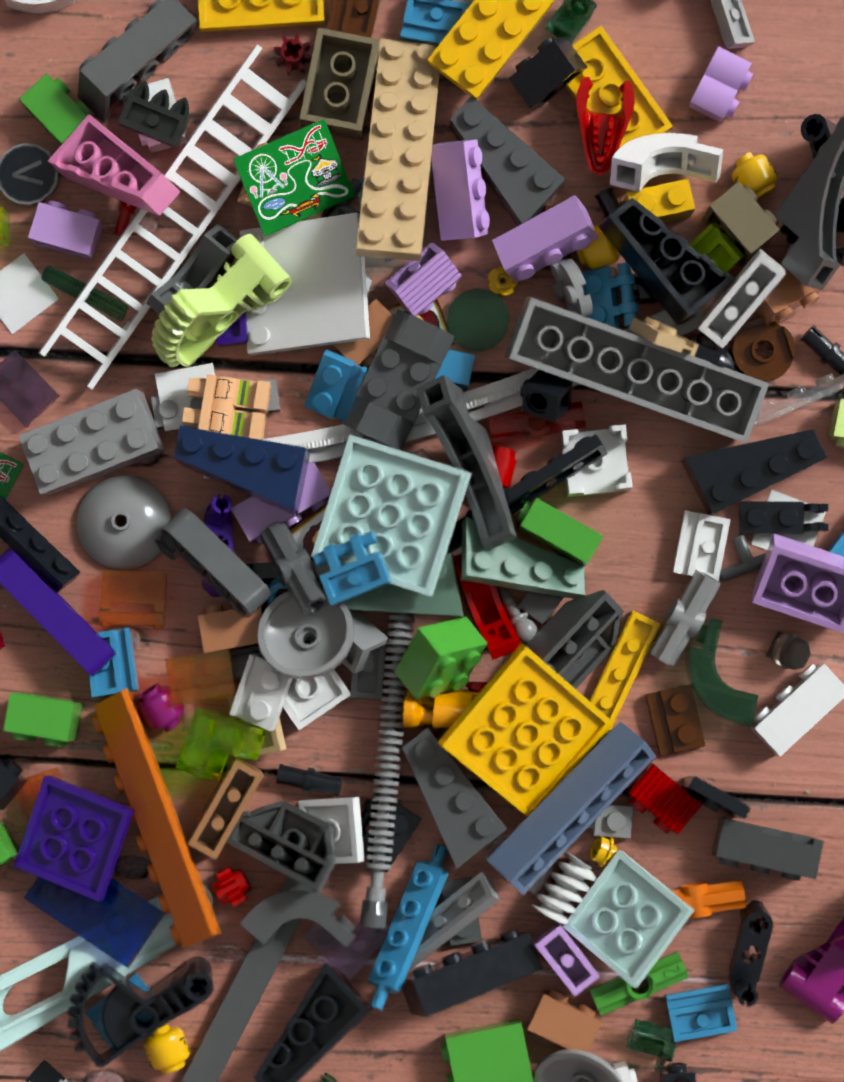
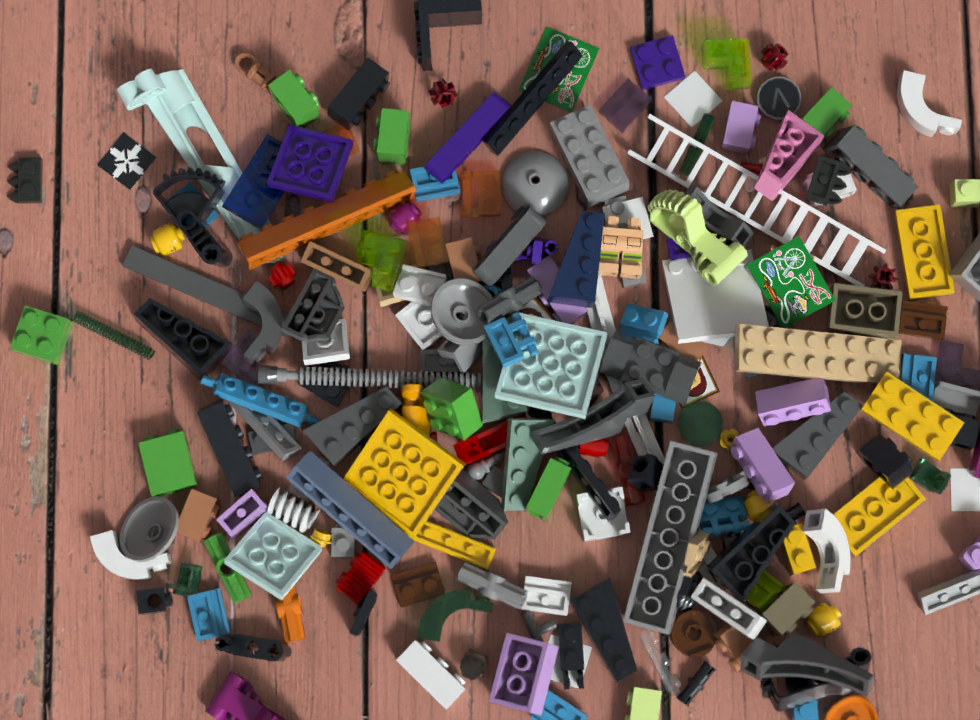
camera: 90 degrees right, 5 degrees down
black pin [276,764,343,797] -> none
lavender brick [385,242,462,317] -> none
red animal [576,77,635,176] -> none
lavender brick [688,46,753,123] -> none
dark grey wedge [712,817,824,881] -> none
none -> dark purple plate [526,237,543,264]

